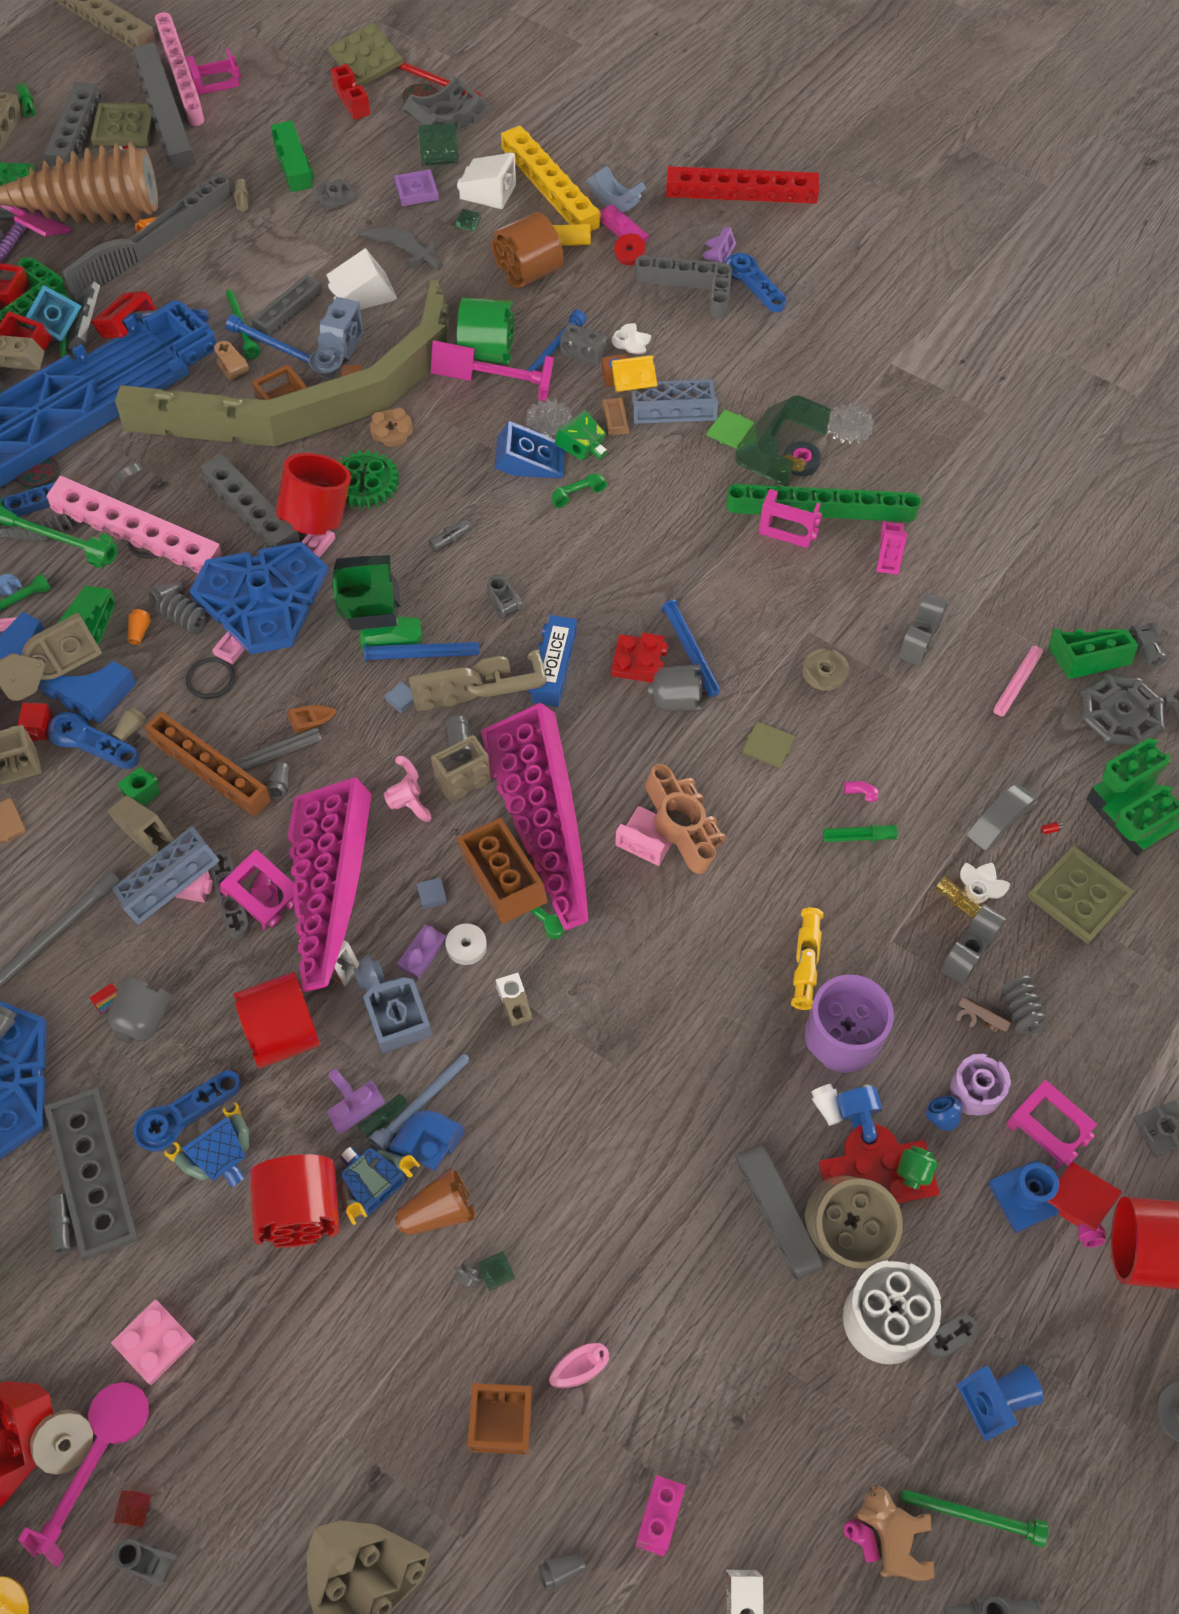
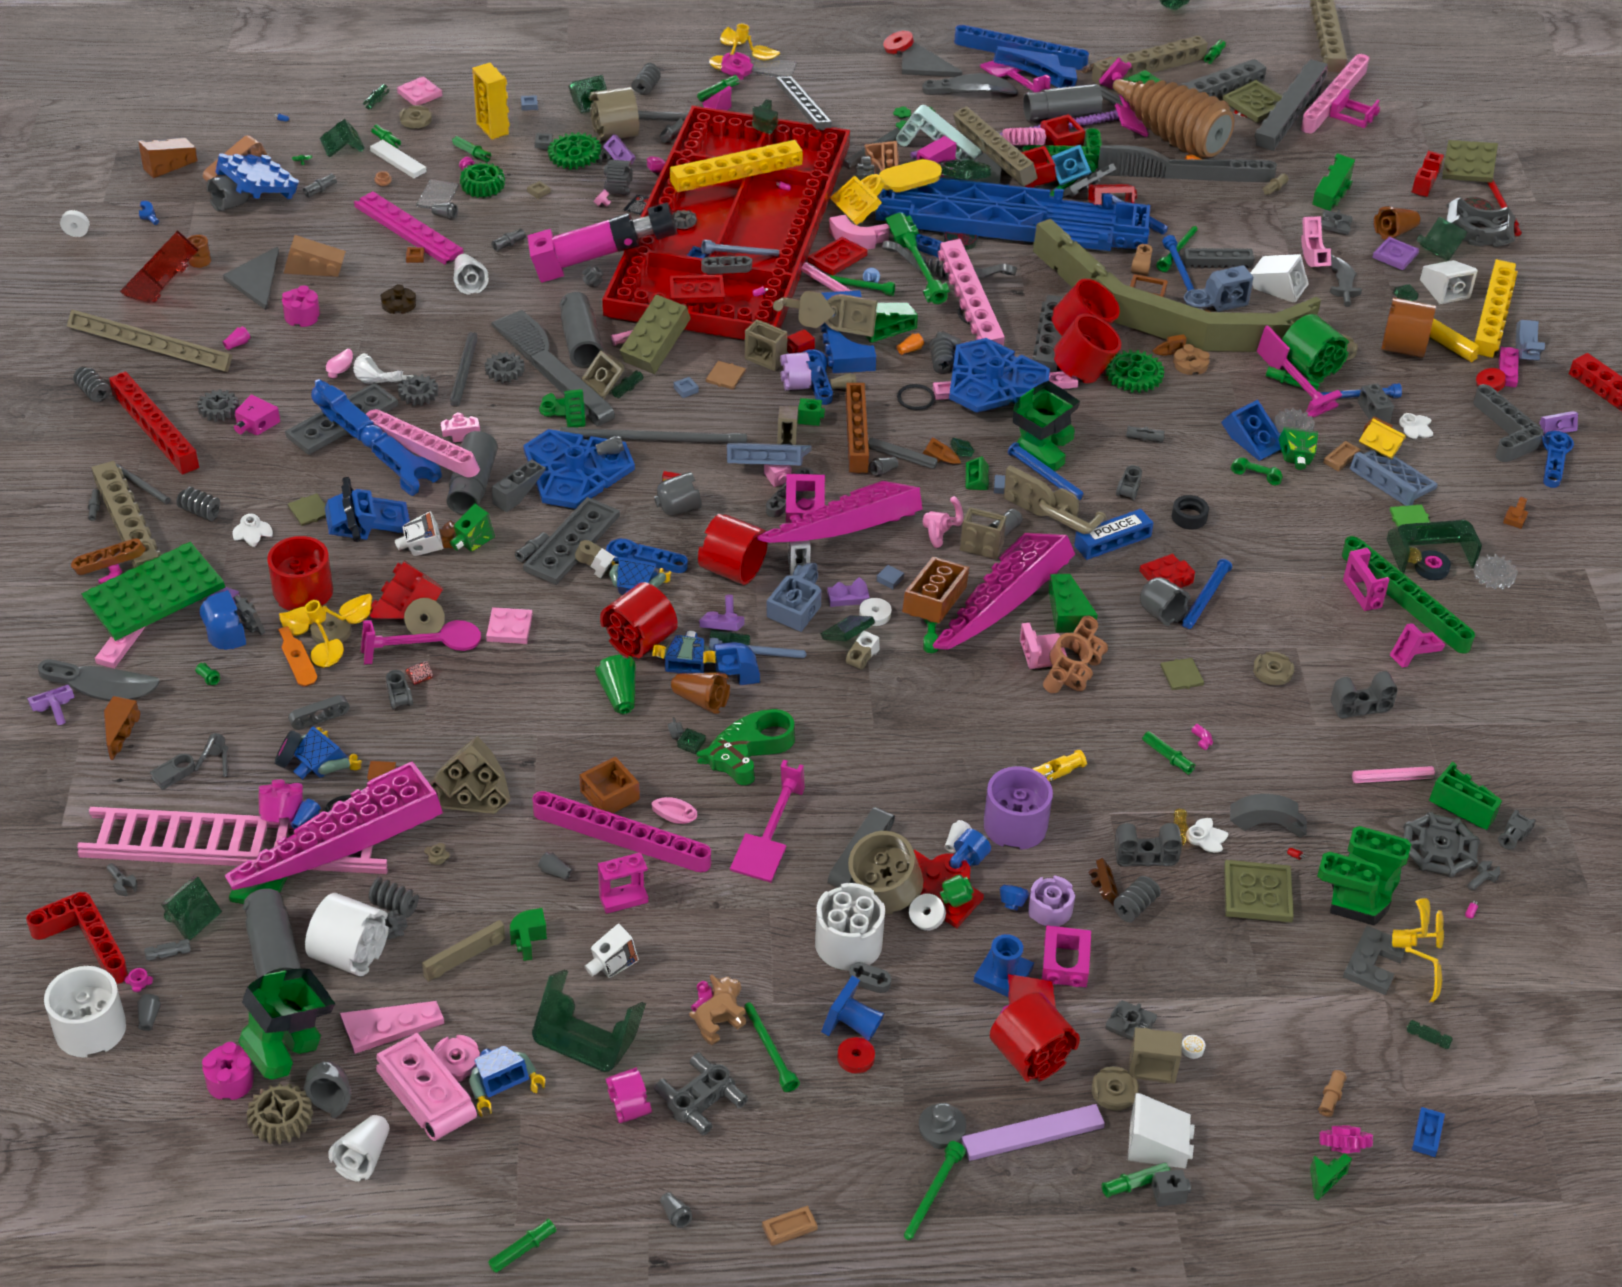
camera: 50 degrees right, 15 degrees down
none -> dark pink beam [532,791,711,873]
none -> leg [575,540,615,579]
none -> green cone [595,655,636,714]
none -> green animal [696,709,795,786]
none -> dark pink piece [730,760,805,883]
none -> lavender brick [780,352,811,390]
none -> clear green tile [820,615,875,641]
none -> red piece [837,1037,875,1074]
none -> white piece [909,894,946,931]
none -> clear green plate [950,438,974,457]
none -> green slope [966,456,989,490]
none -> green wedge [1048,574,1098,633]
none -> red brick [1051,279,1120,336]
none -> dark orange plate [1152,334,1187,356]
none -> black tyre [1171,495,1209,530]
none -> green axle [1265,366,1319,391]
none -> bright pink arch [1301,216,1331,267]
none -> dark orange cone [1374,206,1420,240]
none -> dark orange plate [1503,496,1528,529]

